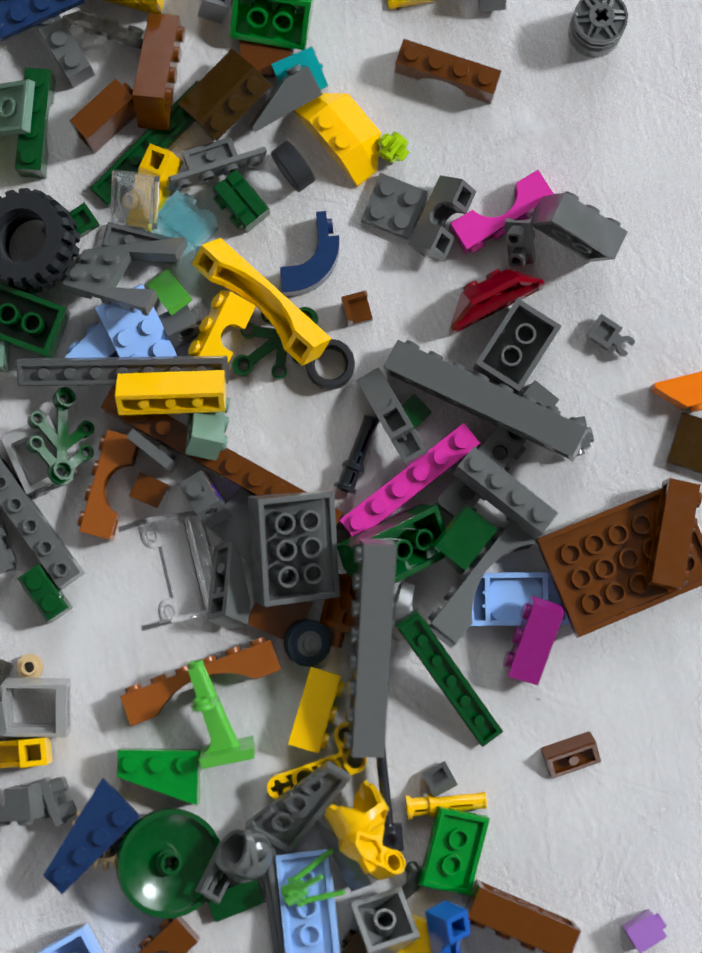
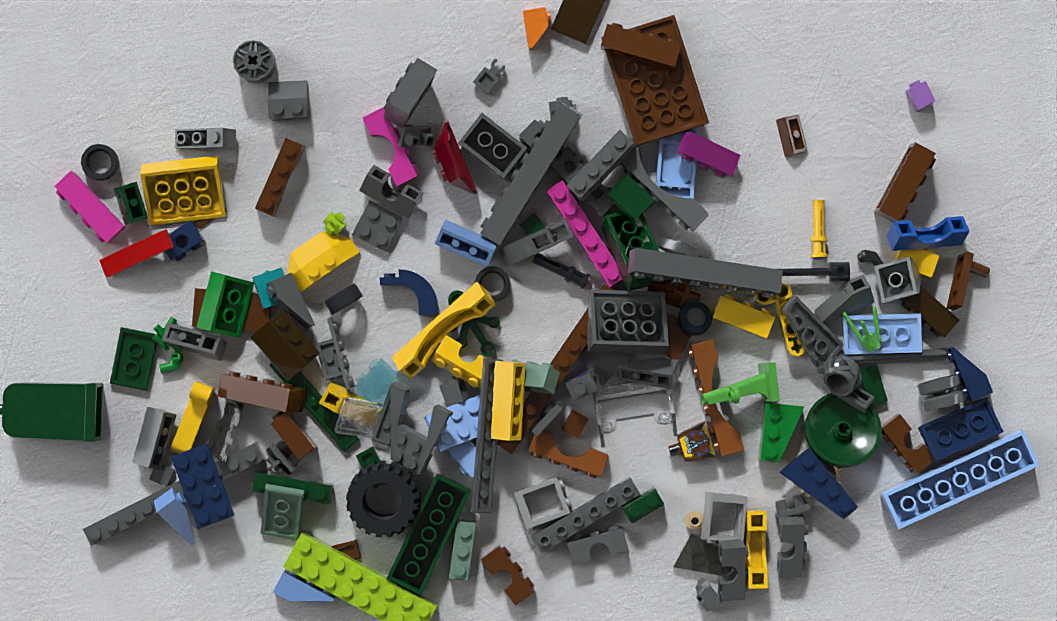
camera: 80 degrees left, 5 degrees up
dark green plant [26,387,95,486] -> none
bright green tile [147,269,192,316] -> none
dark green brick [213,170,270,233] -> none
yellow piece [324,781,405,880] -> none
reddish brown panel [341,290,373,327] -> none
dark green tile [395,609,503,747] -> none
green tile [418,806,490,896] -> none
dark grey plate [422,761,458,798] -> none
none -> dark grey hips [266,440,300,475]
none -> dark grey slope [268,80,309,121]
none -> medium blue brick [434,219,497,267]
none -> torso [668,421,716,461]

